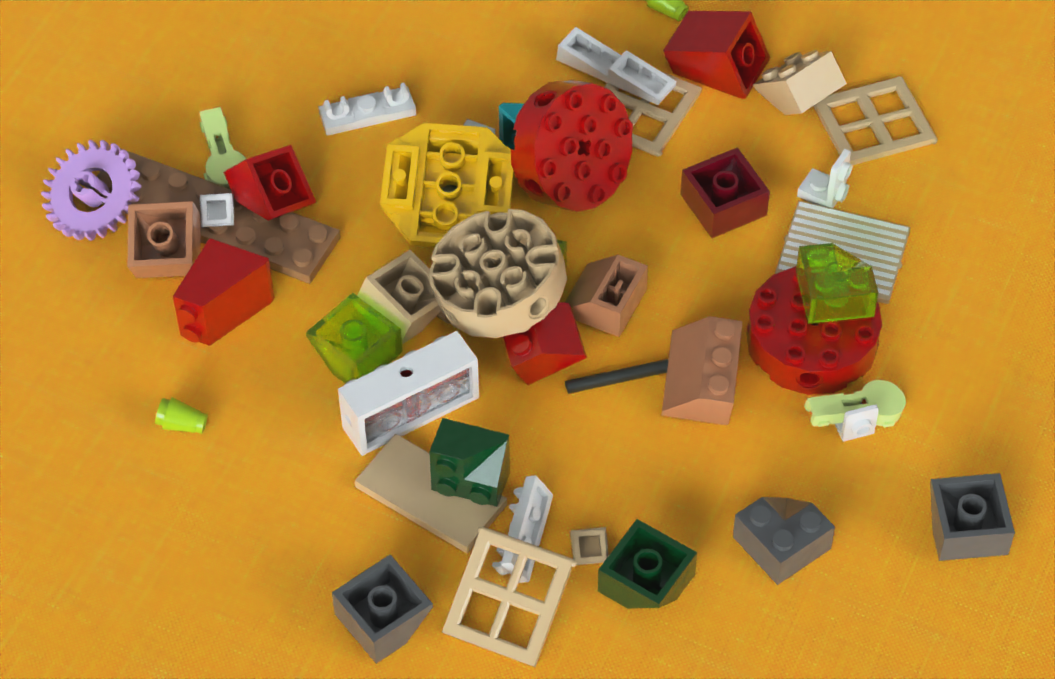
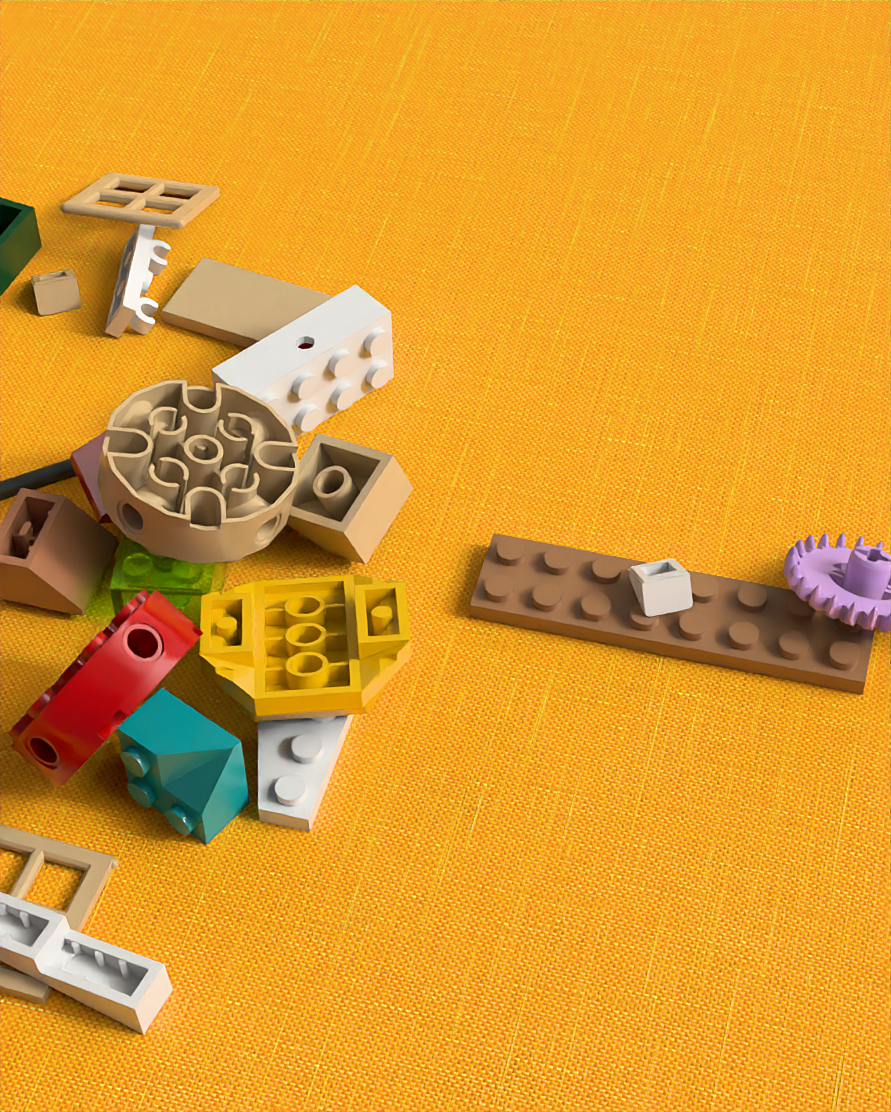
camera: 170 degrees right, 5 degrees down
nougat slope [127,201,201,278] -> none
lime cone [155,397,208,434] -> none
red slope [173,238,274,346] -> none
yellowish green piece [199,107,246,189] -> none
red slope [223,144,317,221] -> none
clear neon green slope [306,293,403,384] -> none
white plate [318,83,416,136] -> none
dark grey slope [332,555,433,664] -> none
dark green slope [429,418,510,507] -> none

